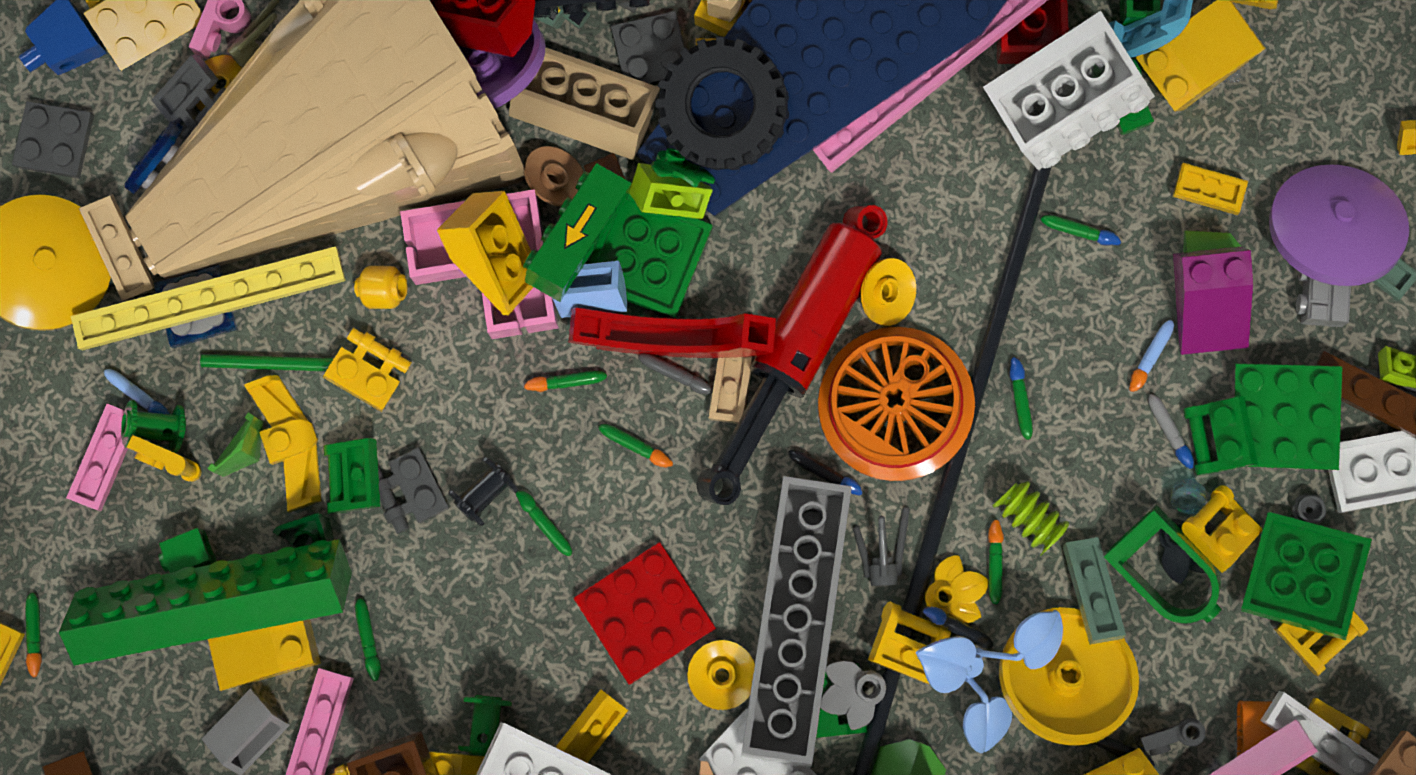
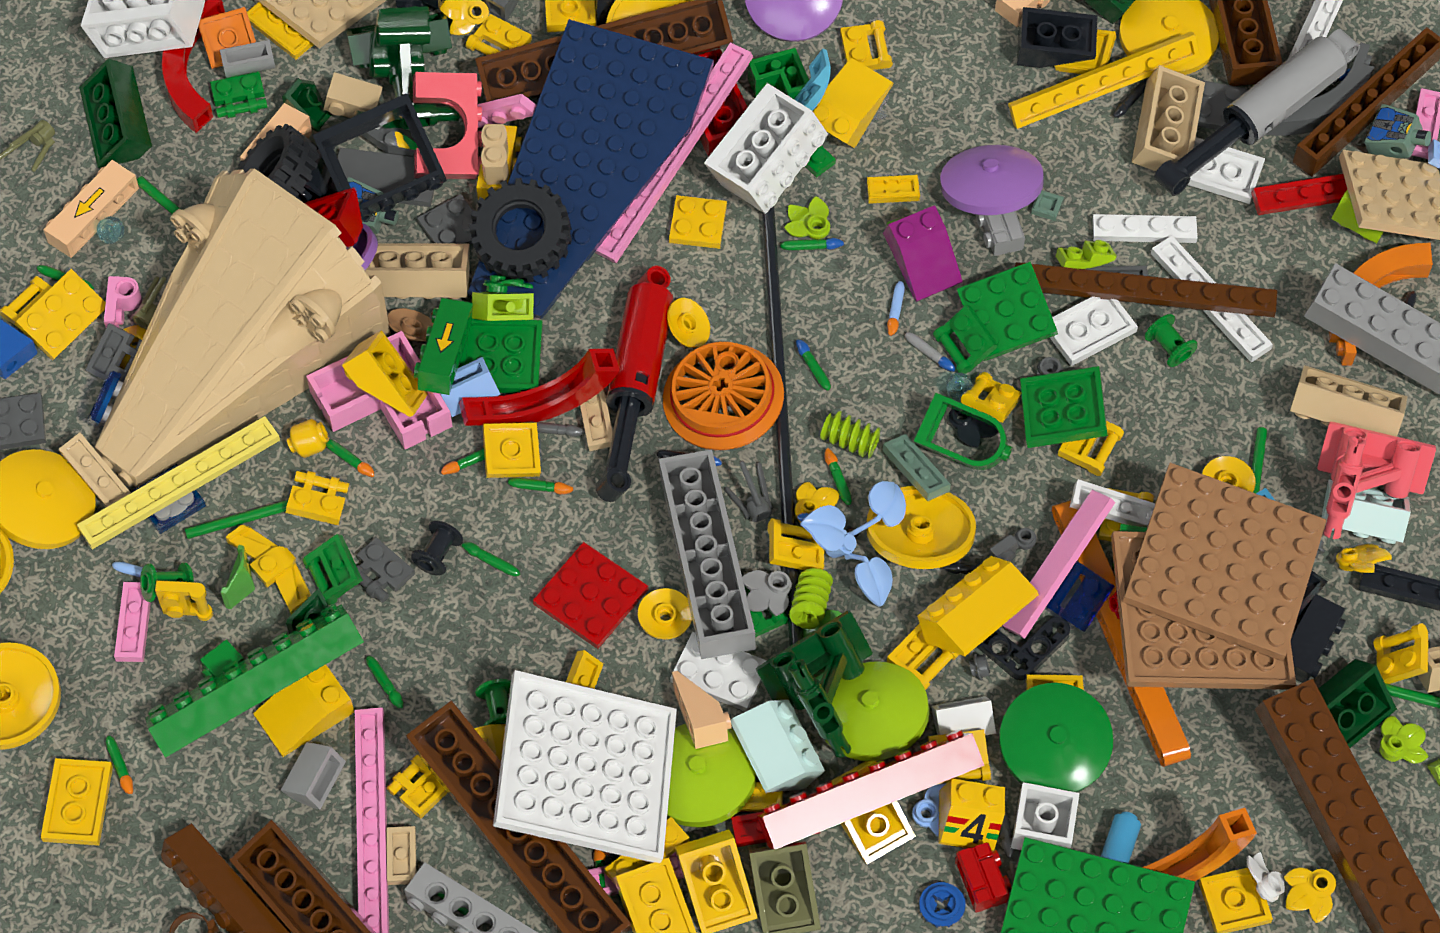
camera: 25 degrees left, 20 degrees down
none -> green piece [326,439,374,477]
none -> yellow plate [482,423,541,478]
none -> yellow plate [669,195,727,249]
none -> lime plate [784,196,830,239]
none -> lime piece [789,568,833,629]

